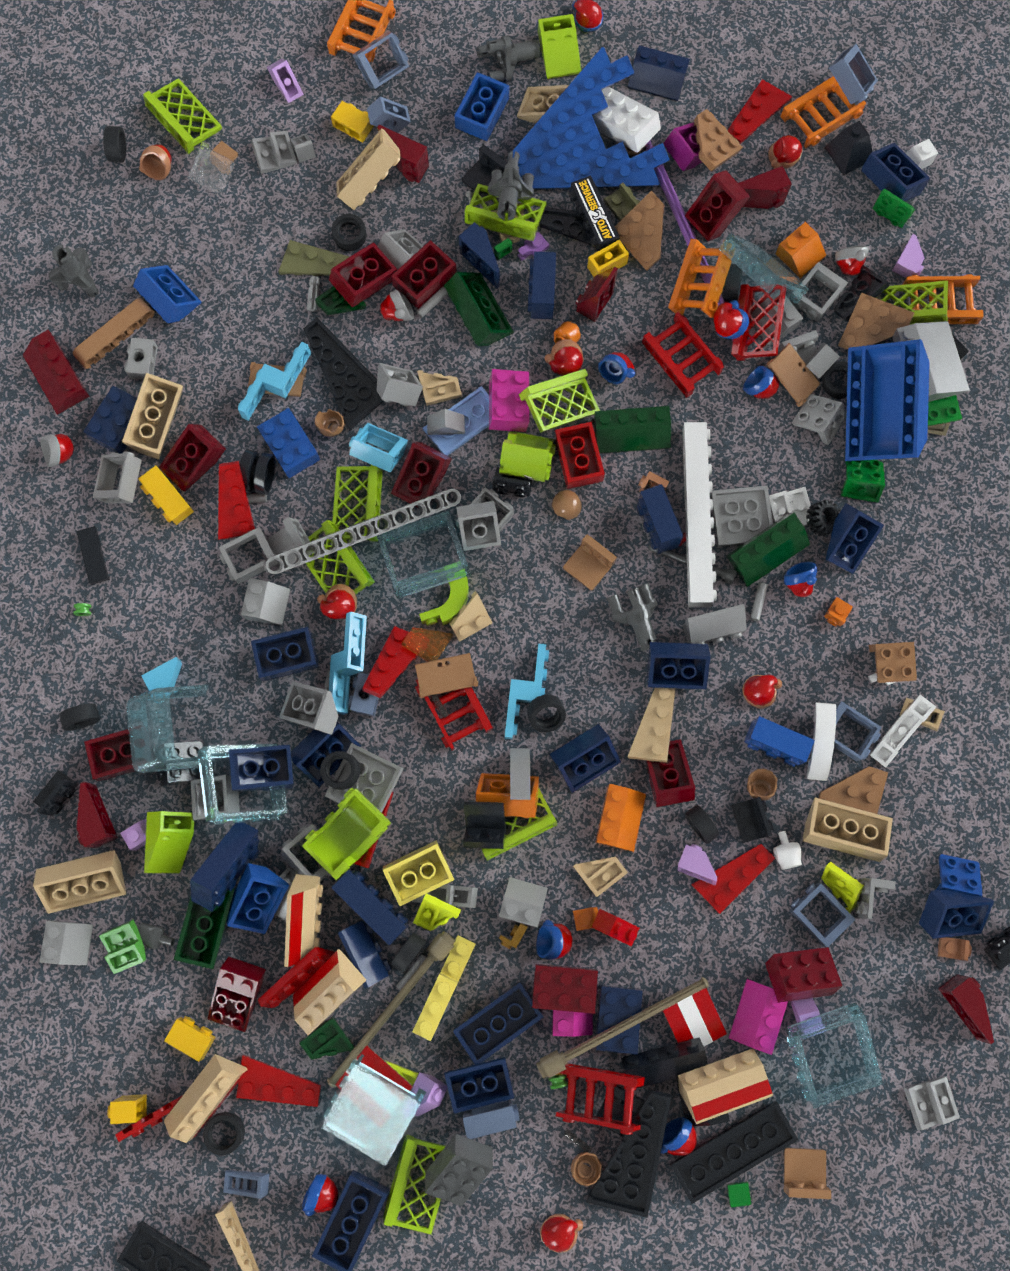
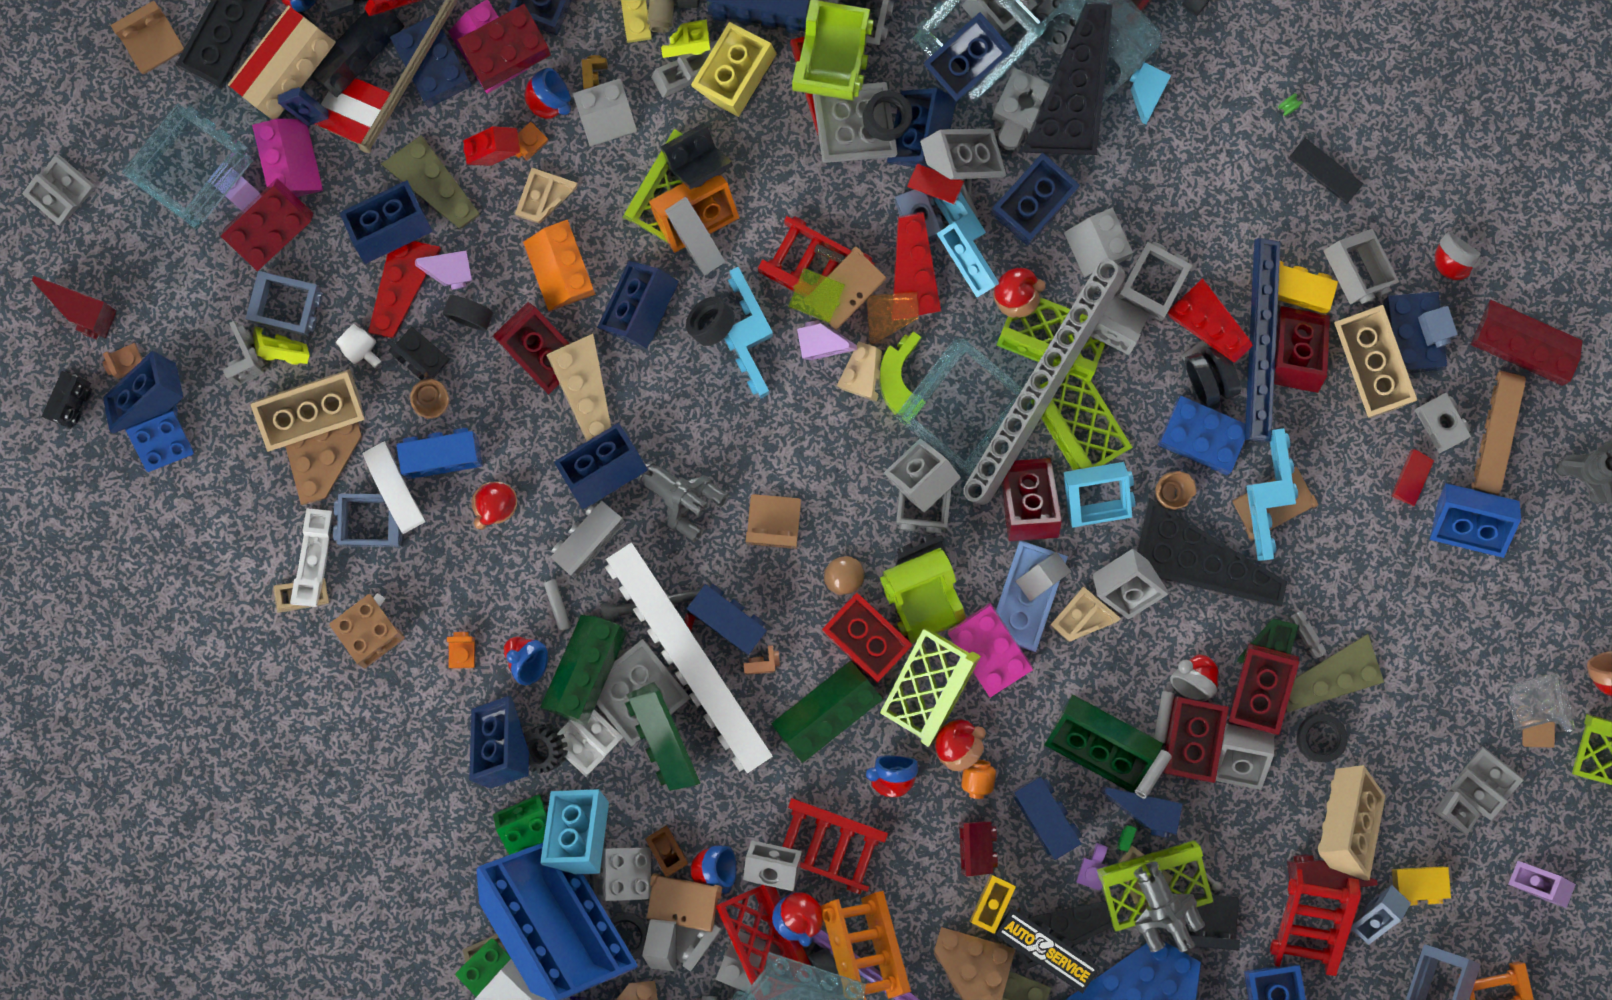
camera: 145 degrees right, 5 degrees up
none -> dark blue plate [278,87,329,126]
none -> dark blue brick [339,180,433,264]
none -> olive wing [381,135,480,230]
none -> medium azure slope [540,789,609,874]
none -> dark green slope [625,682,701,791]
none -> reddish brown slope [645,825,689,877]
none -> light grey brick [743,840,802,891]
none -> clear neon green piece [788,268,845,323]
none -> lavender slope [797,321,857,360]
none -> red slope [907,164,964,205]
none -> light grey brick [992,68,1050,151]
none -> black wing [1021,2,1113,155]
none -> light grey piece [1135,750,1172,799]
none -> dark blue tile [1245,238,1281,442]
none -> red fence [1270,869,1361,976]
none -> red slope [1391,449,1434,506]
none -> sand blue brick [1418,306,1458,348]

